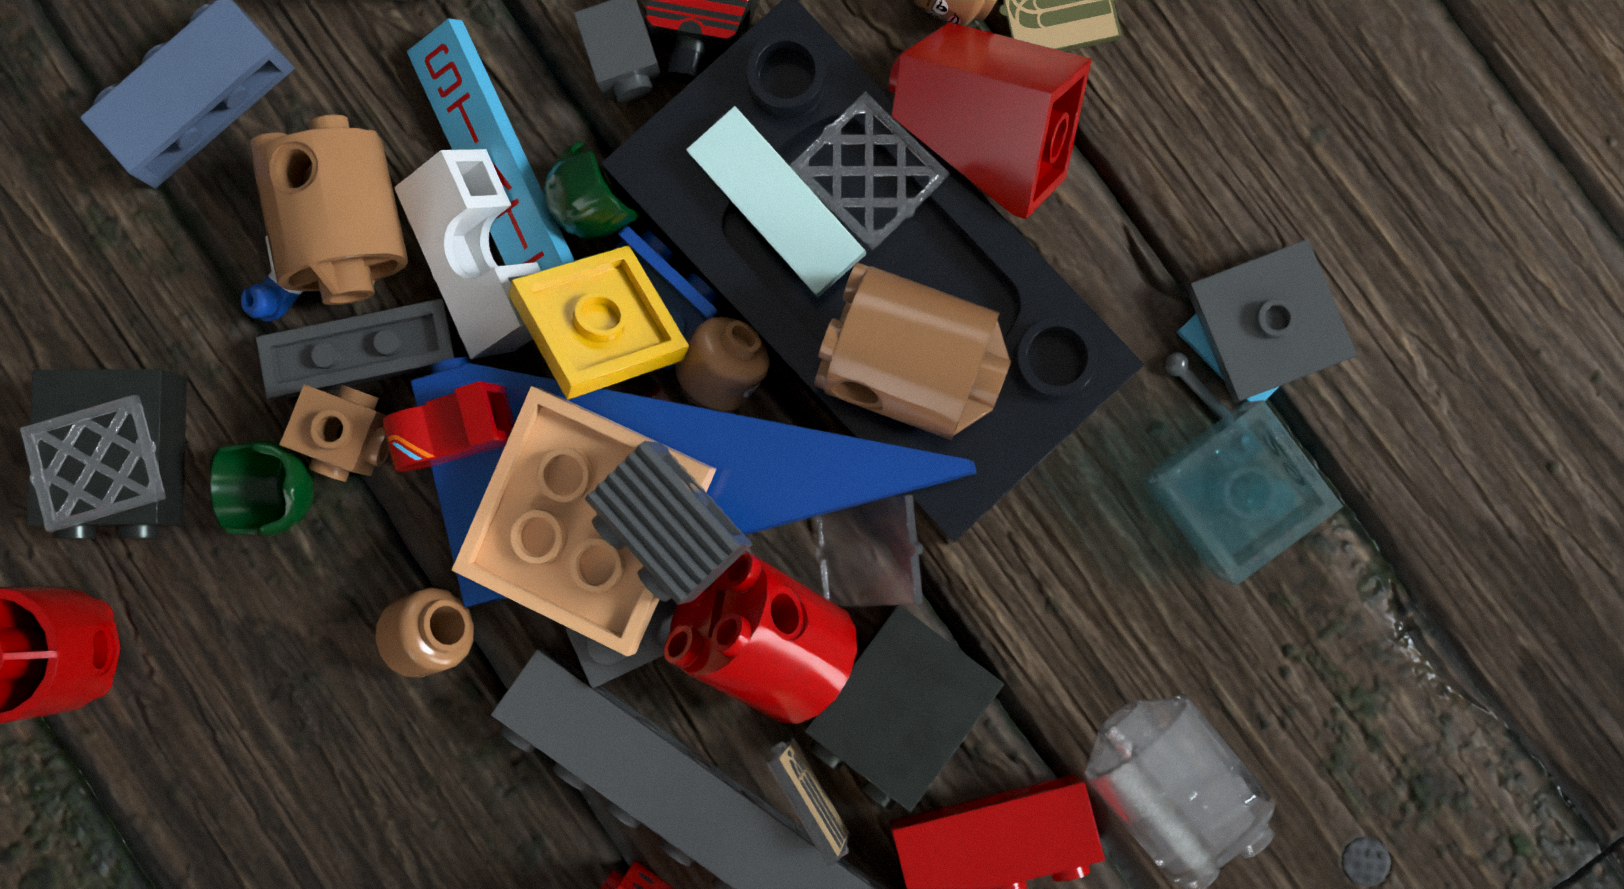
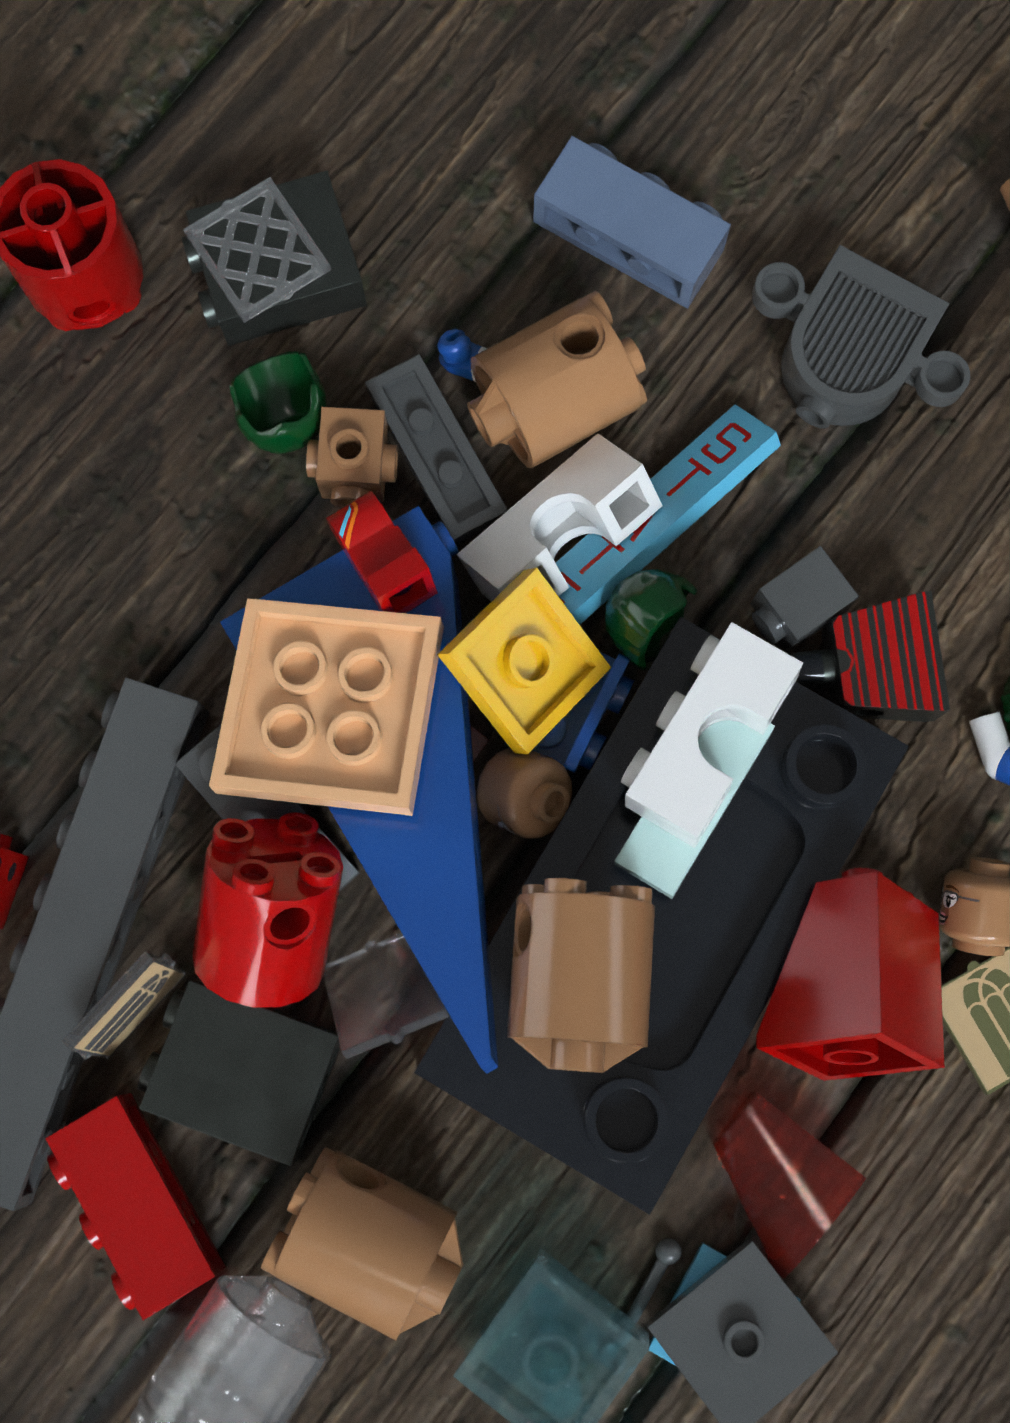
camera: 70 degrees right, 5 degrees down
medium nougat head [375,587,474,678] -> none
dark grey brick [585,441,753,605] -> none
clear window [790,92,949,250] -> none
none -> medium nougat cylinder [261,1147,464,1341]
none -> white arch [621,622,803,848]
none -> clear red slope [712,1092,867,1279]

